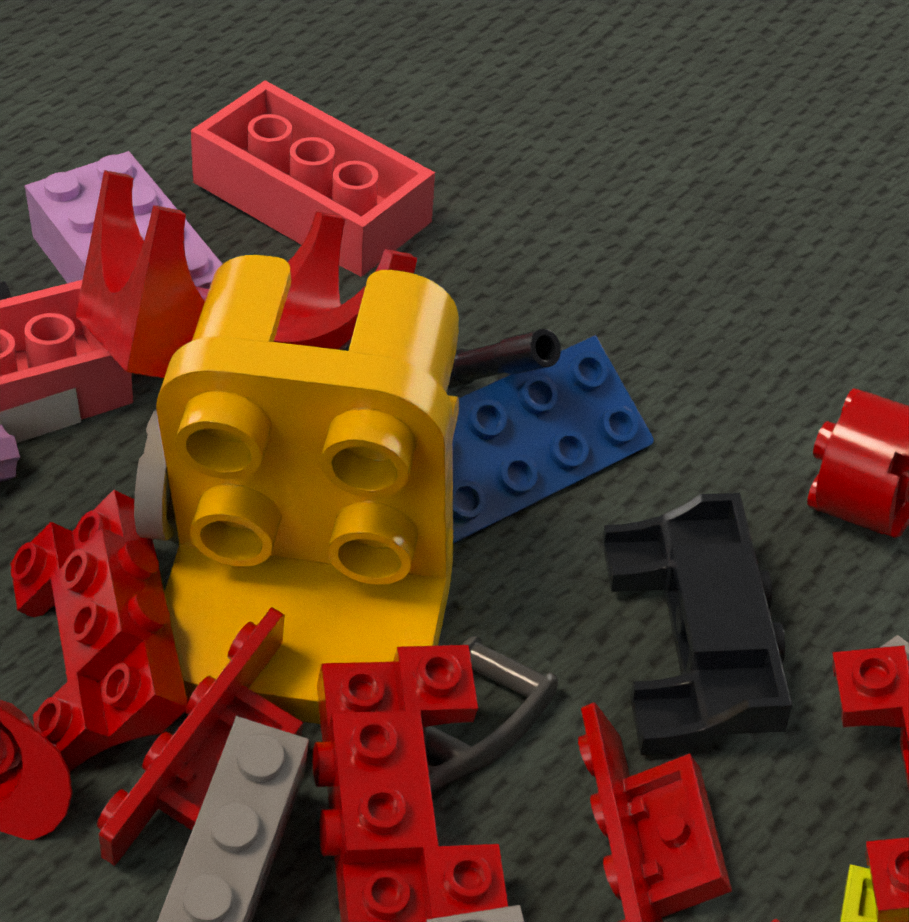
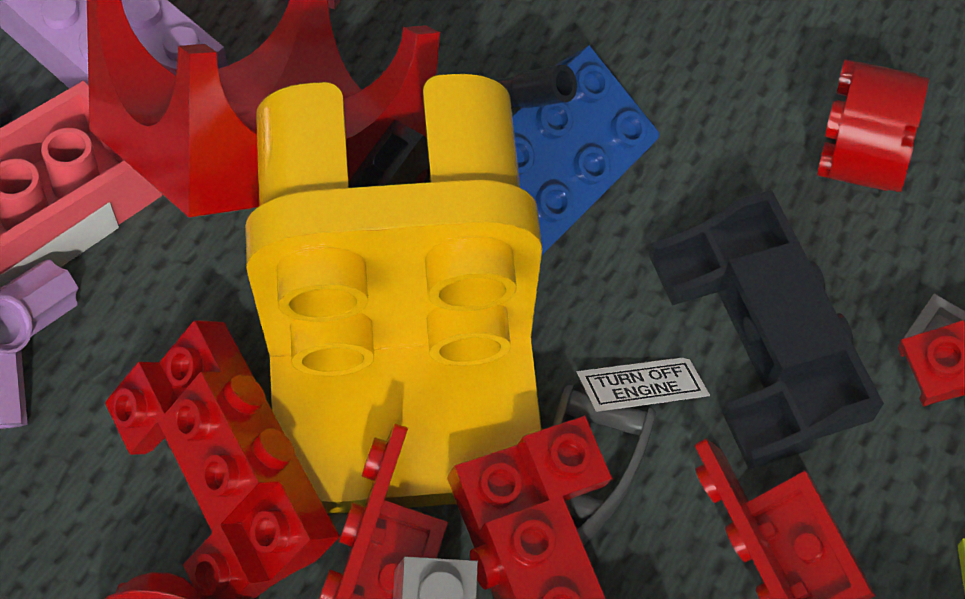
camera: 15 degrees left, 15 degrees up
light grey piece [134,410,179,542] -> none
none -> white sticker [577,358,710,412]

